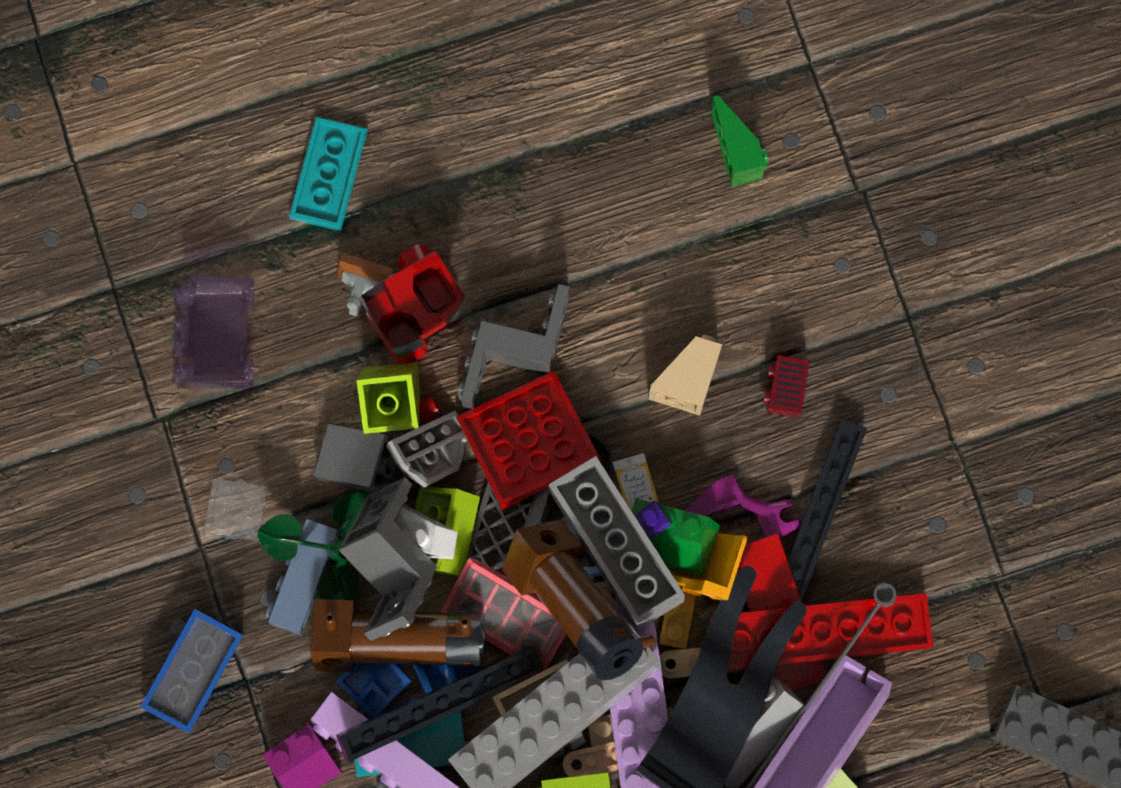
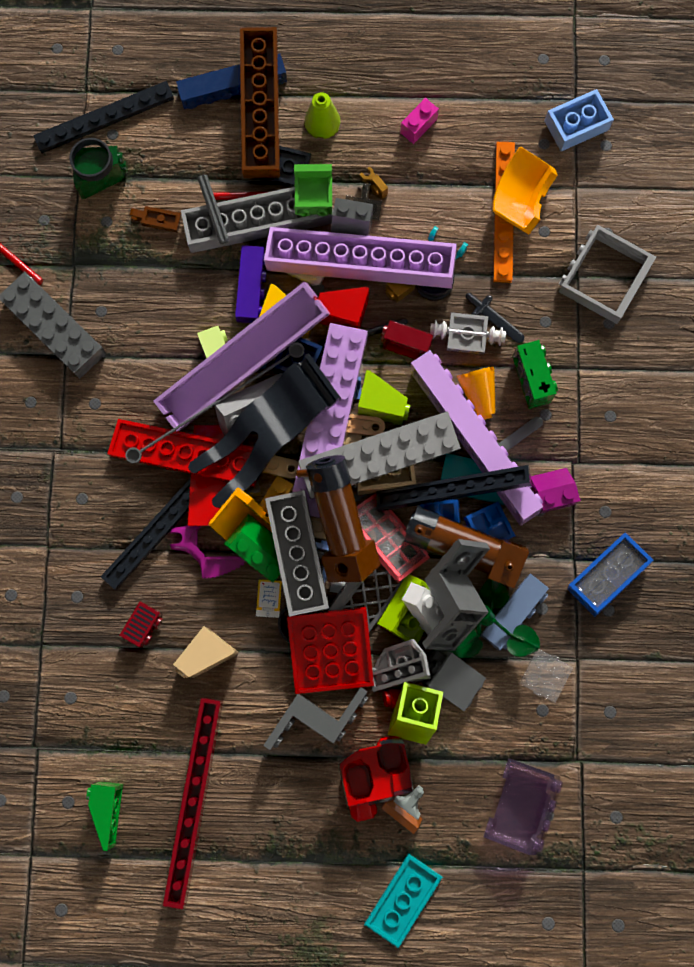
camera: 160 degrees left, 0 degrees up
dark purple plate [634,500,672,541] -> none
none -> dark red brick [163,698,223,909]

